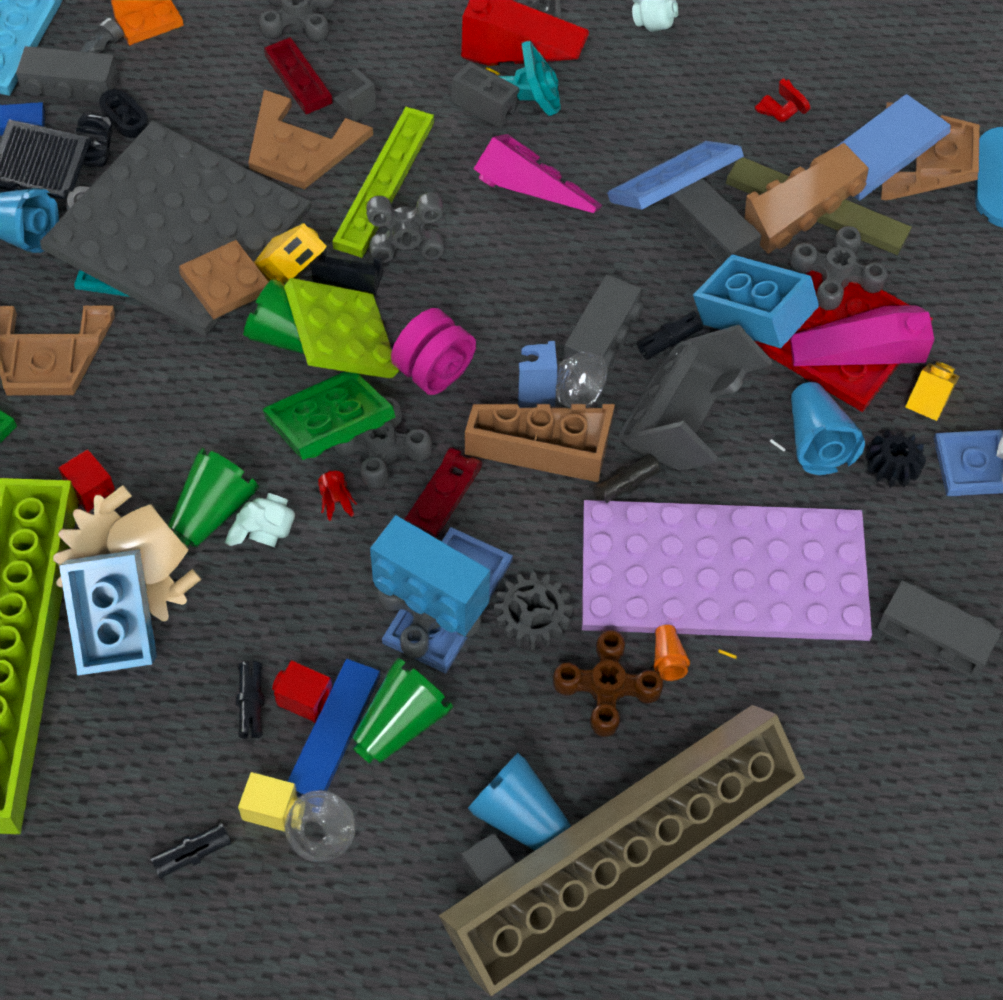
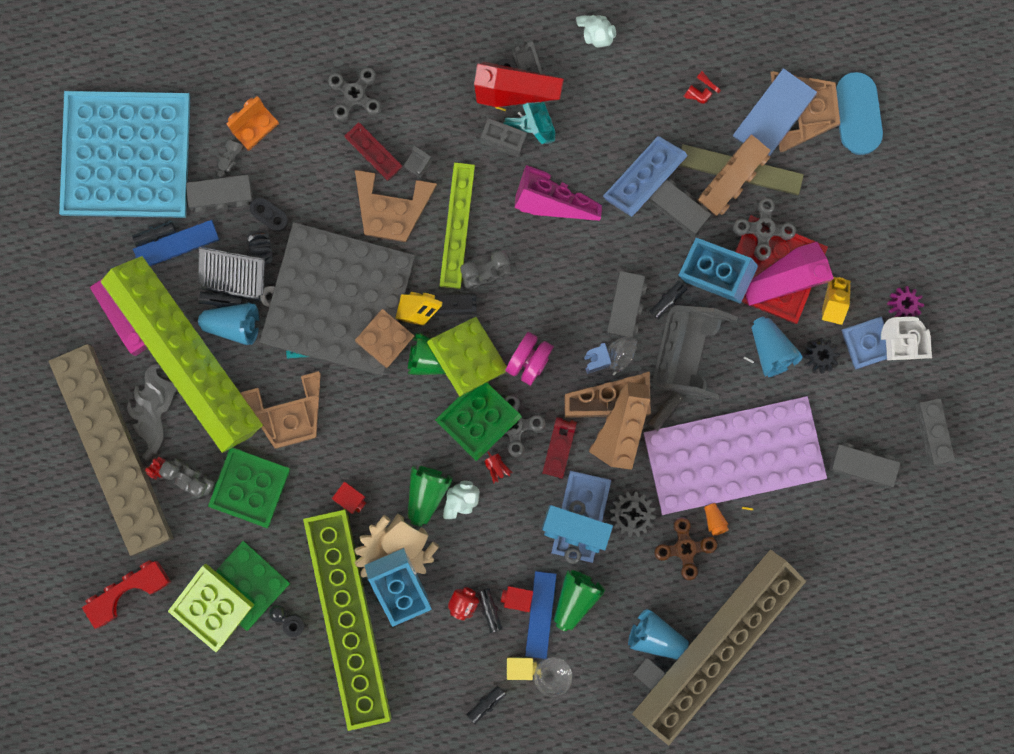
camera: 15 degrees left, 25 degrees up
none -> red head [448,587,479,620]
none -> medium nougat wedge [589,382,650,470]

